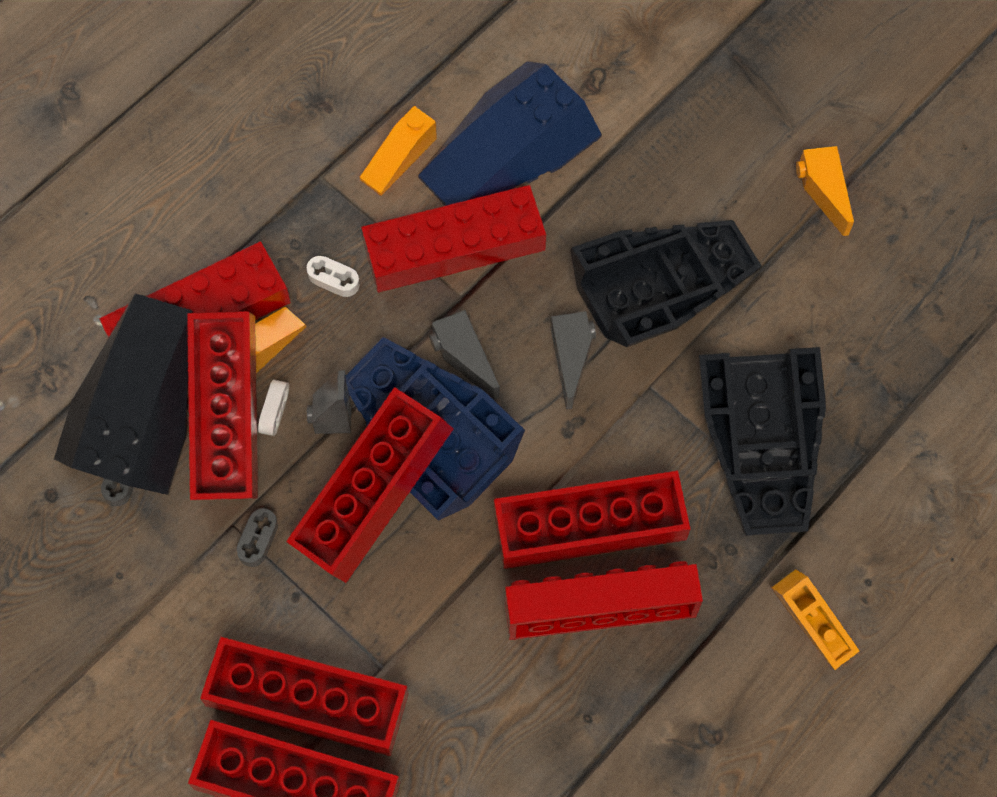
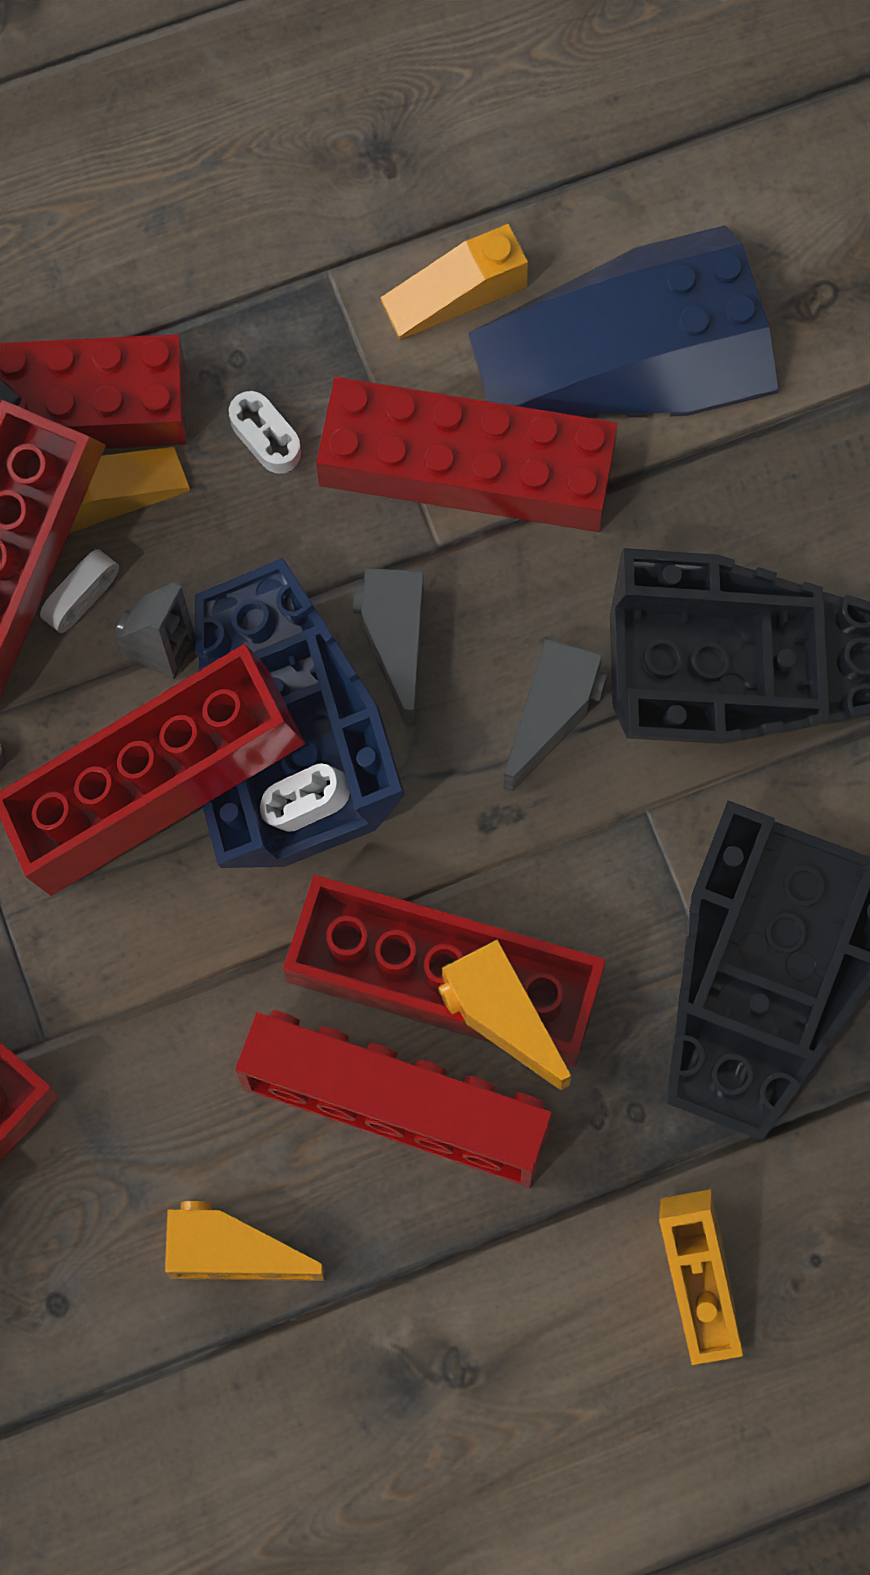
camera: 30 degrees right, 5 degrees up
none -> light orange slope [165,1201,325,1281]
none -> white beam [260,763,350,832]
none -> light orange slope [438,940,571,1090]

